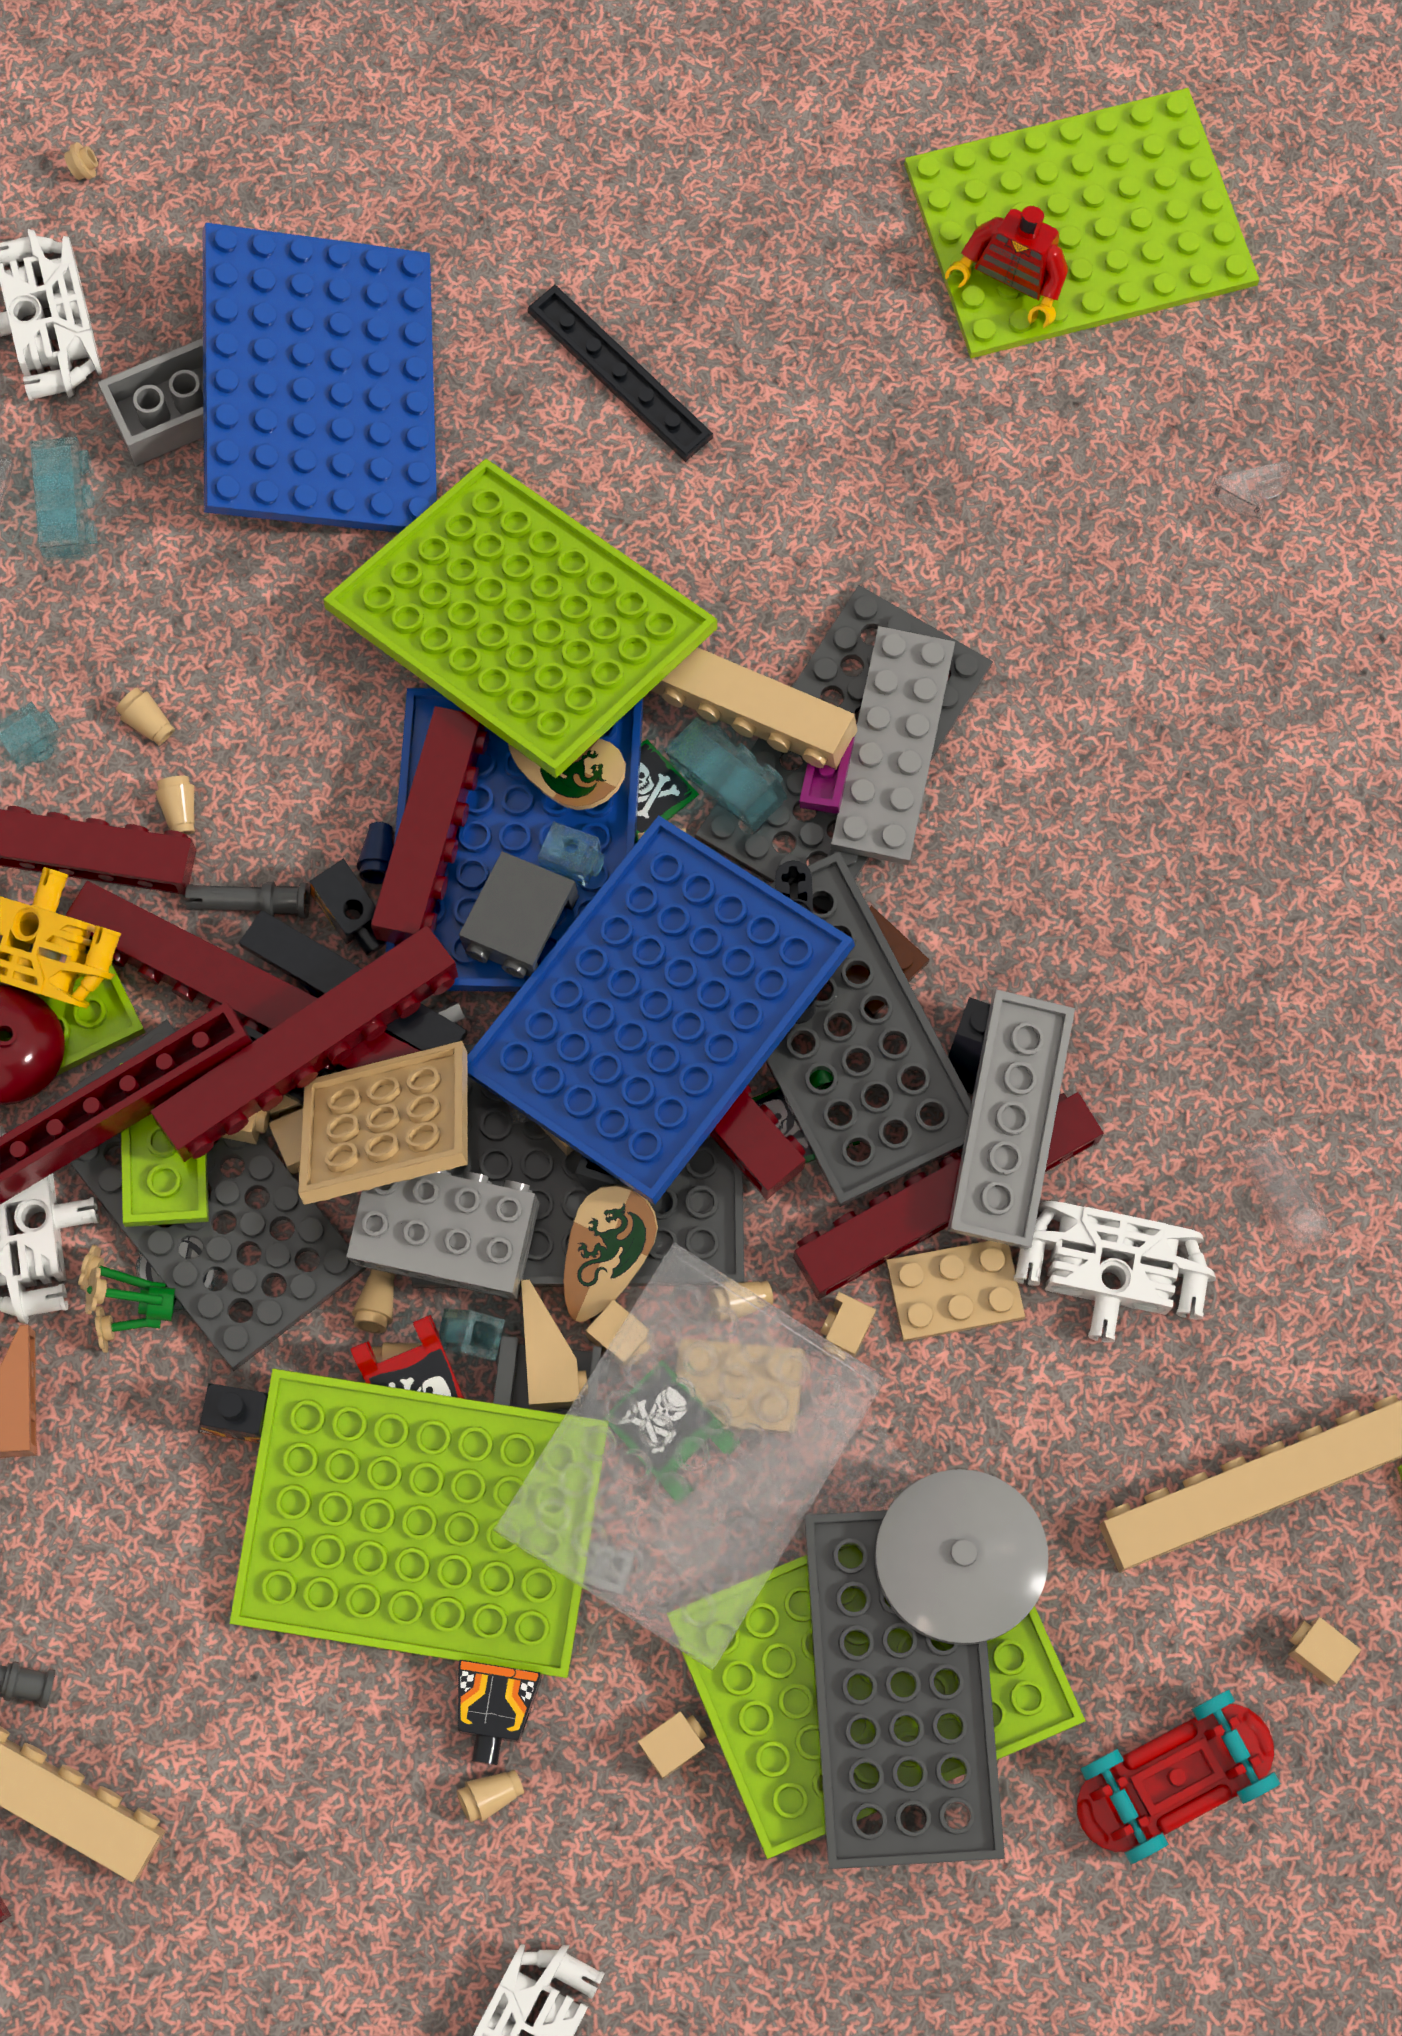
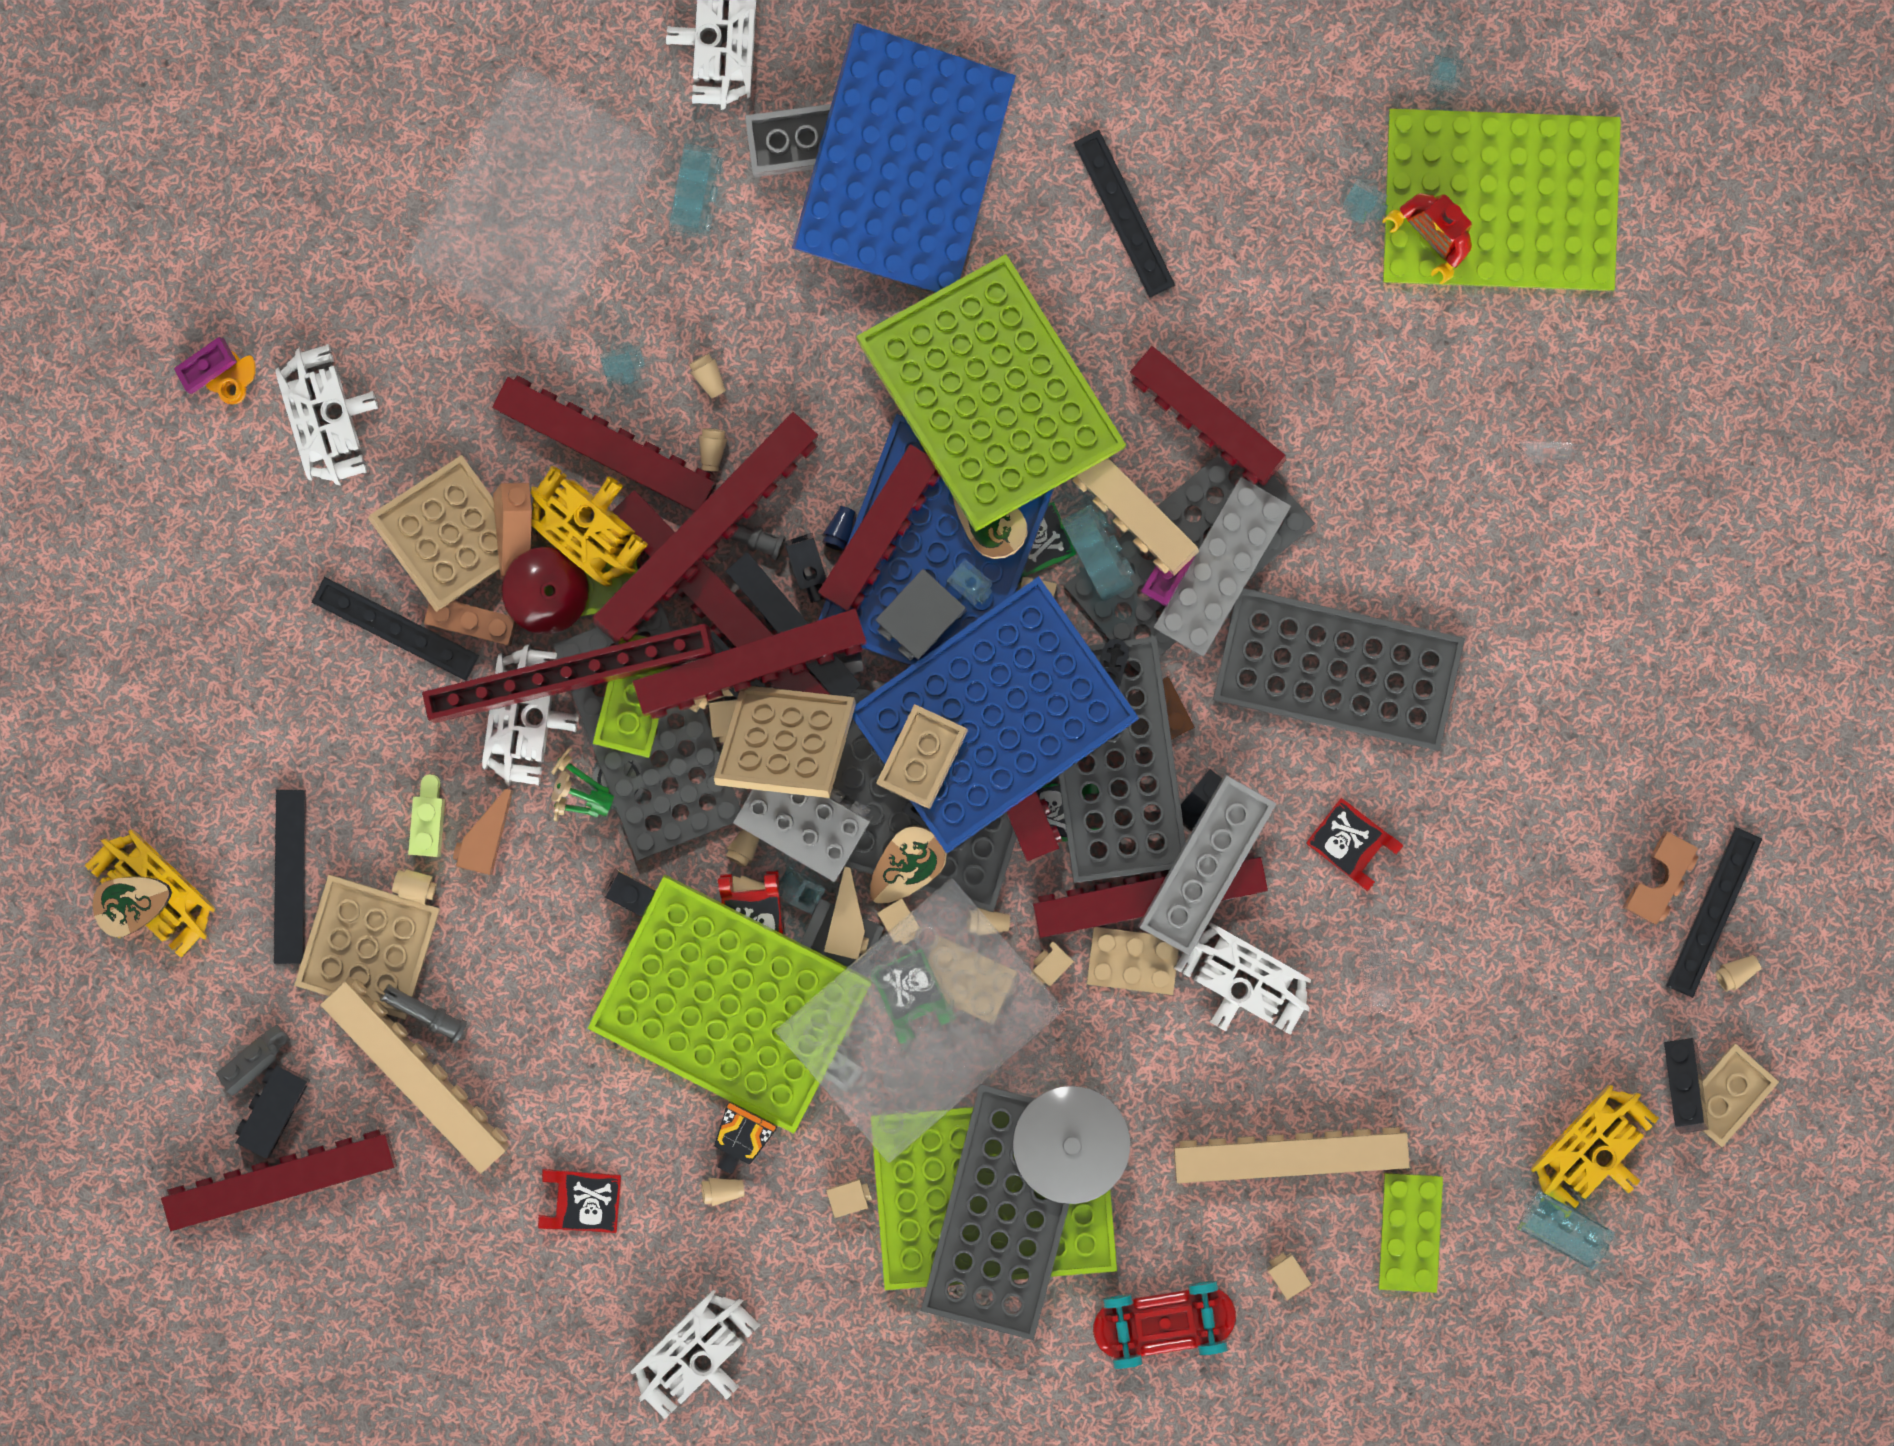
camera: 25 degrees right, 15 degrees up
none -> flag [538,1169,621,1233]
none -> dark red brick [593,412,818,645]
none -> tan plate [876,704,968,809]
none -> dark red brick [1130,346,1286,486]
none -> dark grey piece [1213,588,1465,751]
none -> flag [1306,798,1403,892]
none -> clear light blue brick [1341,179,1388,225]
none -> clear light blue brick [1427,55,1464,94]

